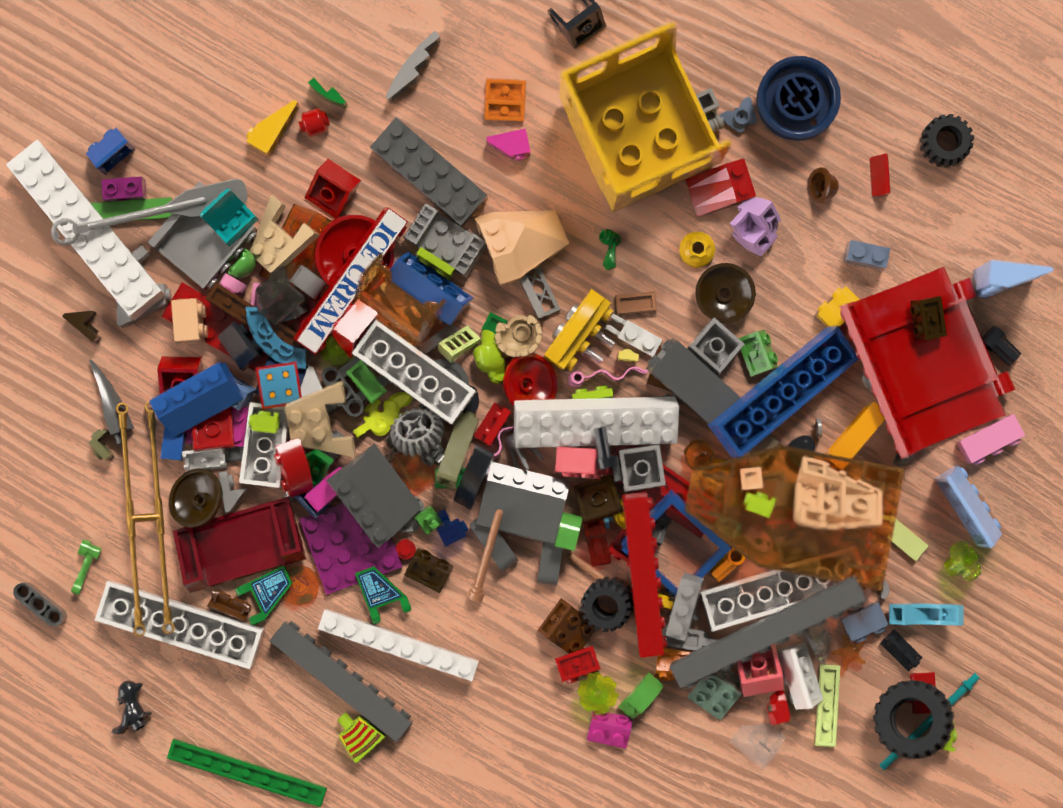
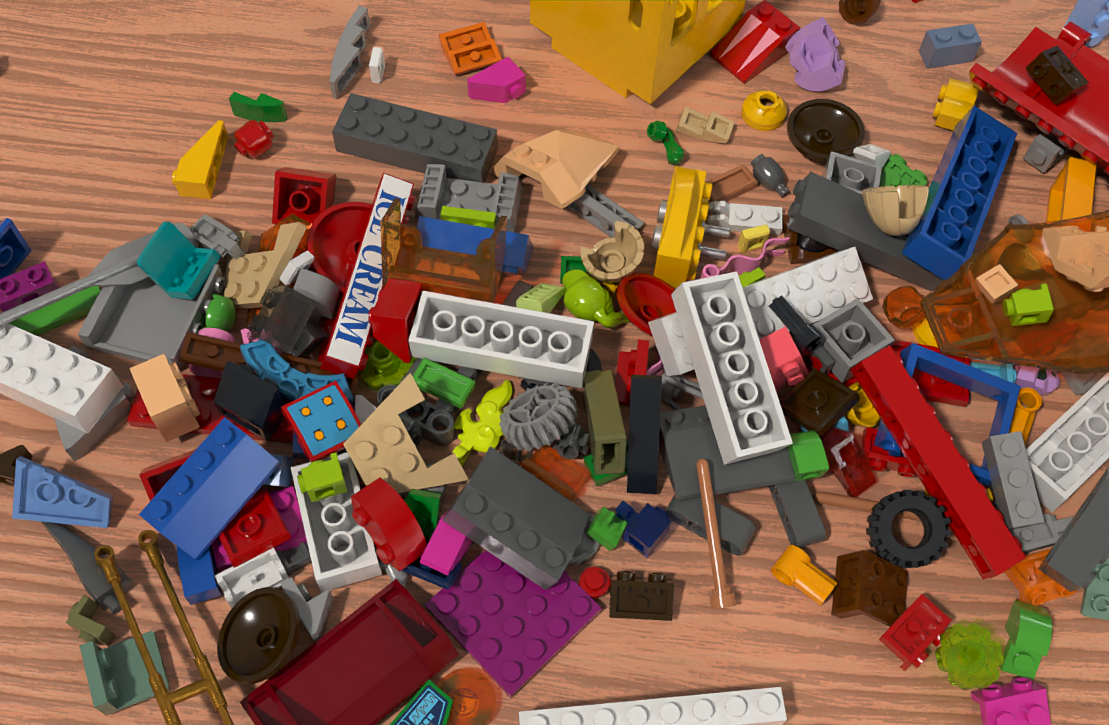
camera: 25 degrees left, 25 degrees down
flag [355,566,411,624] -> none
none -> medium blue wing [12,456,113,528]
none -> sand green bracket [79,631,170,716]
none -> light grey hinge [190,214,246,260]
none -> white tile [279,250,314,285]
none -> white tile [369,47,385,84]
none -> white brick [671,271,793,465]
none -> tan slope [675,107,735,143]
none -> dark grey plant [751,154,789,198]
none -> light orange piece [771,545,837,606]
none -> white slope [853,144,891,168]
none -> tan hair [862,185,929,236]

